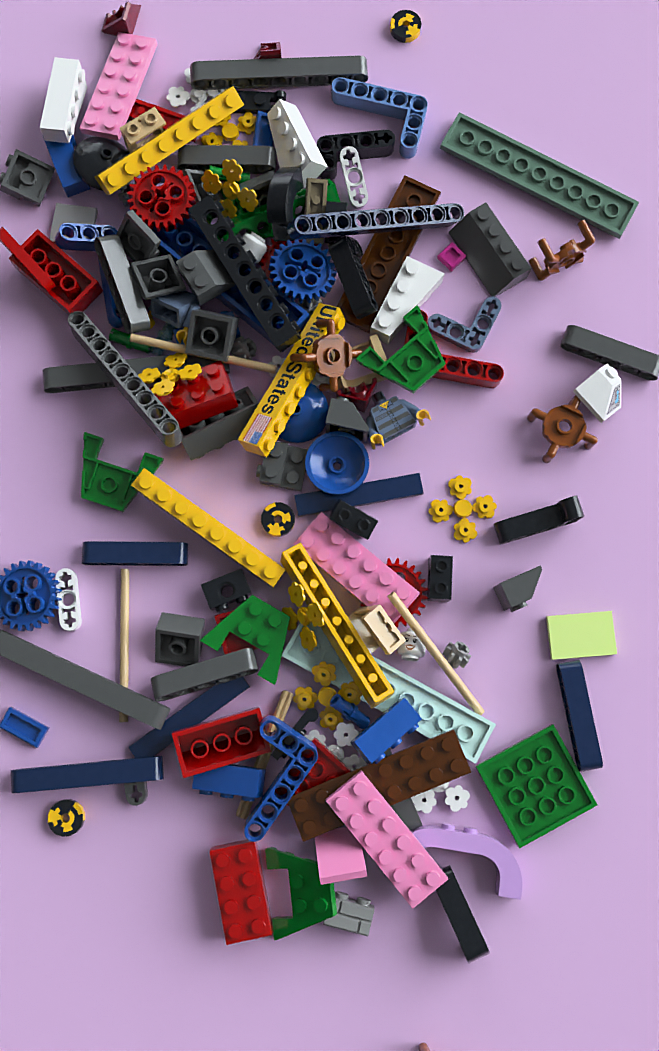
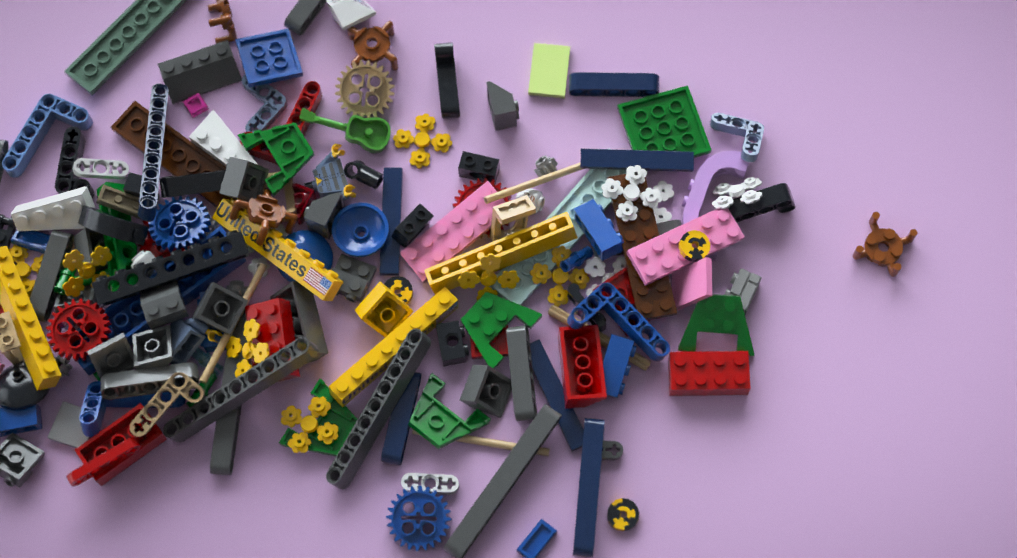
camera: 75 degrees left, 10 degrees down
none -> tan beam [130,372,204,437]
none -> dark grey slope [220,157,269,202]
none -> blue plate [235,28,303,88]
none -> yellow plant [281,397,339,453]
none -> bright green piece [299,108,391,154]
none -> dark grey beam [326,329,431,489]
none -> tan gear [335,60,395,118]
none -> black piece [344,160,383,189]
none -> yellow slope [355,282,414,337]
none -> green wing [408,373,491,449]
none -> dark blue tile [580,148,694,172]
none -> white plant [601,165,662,222]
none -> yellow piece [679,230,710,262]
none -> sand blue beam [710,113,764,162]
none -> white plant [712,177,762,209]

